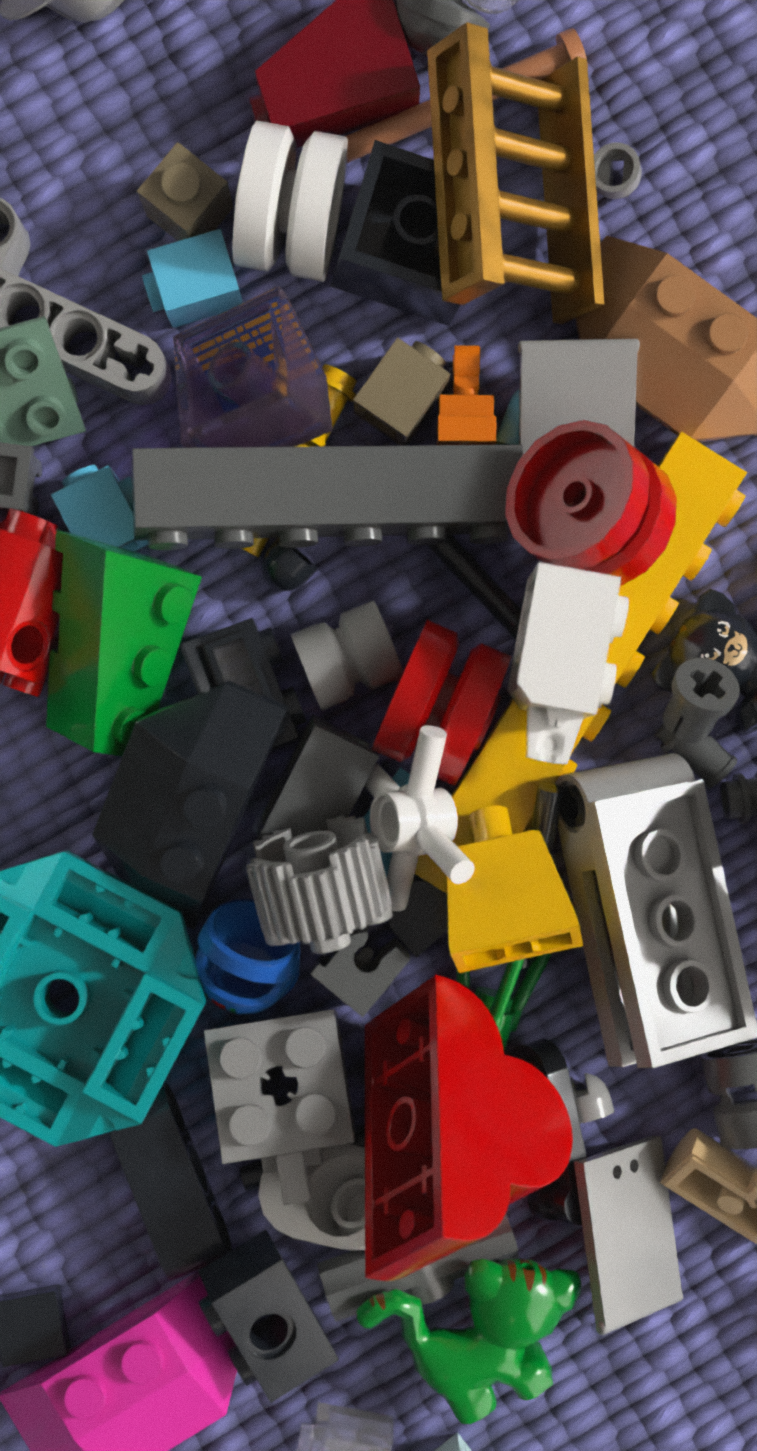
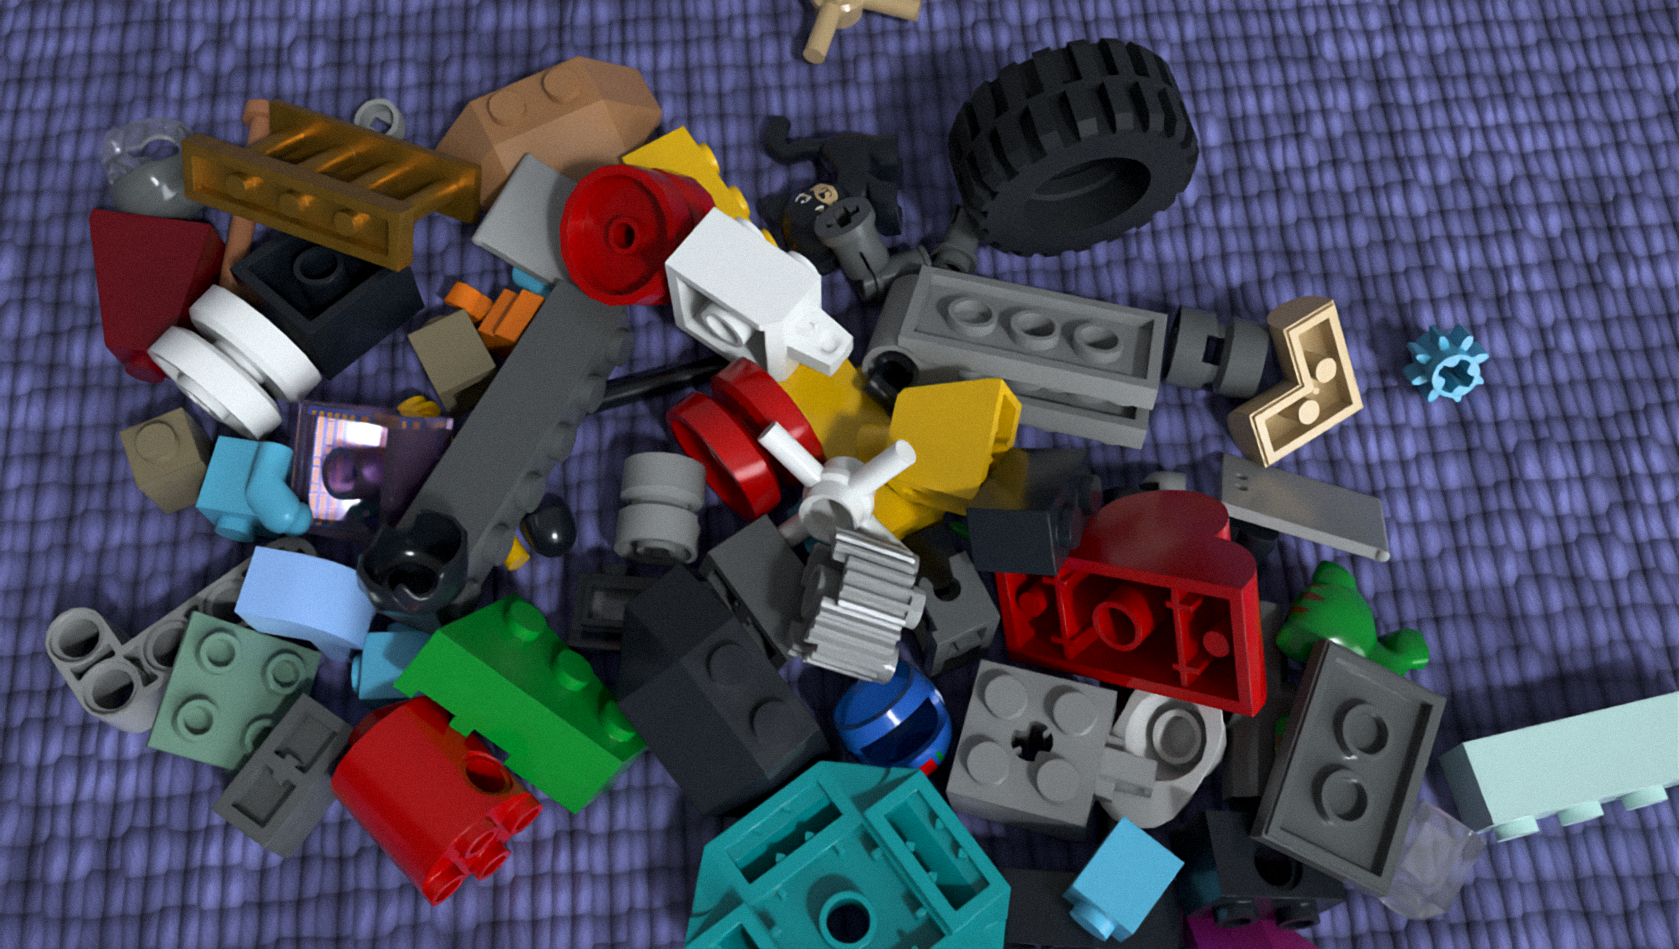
camera: 65 degrees left, 20 degrees down
none -> light blue brick [234,546,376,663]
none -> medium azure arm [246,441,313,537]
none -> black hair [356,509,469,617]
none -> black brick [966,448,1102,576]
none -> medium azure brick [1062,816,1184,942]
none -> dark grey tile [1249,638,1447,897]

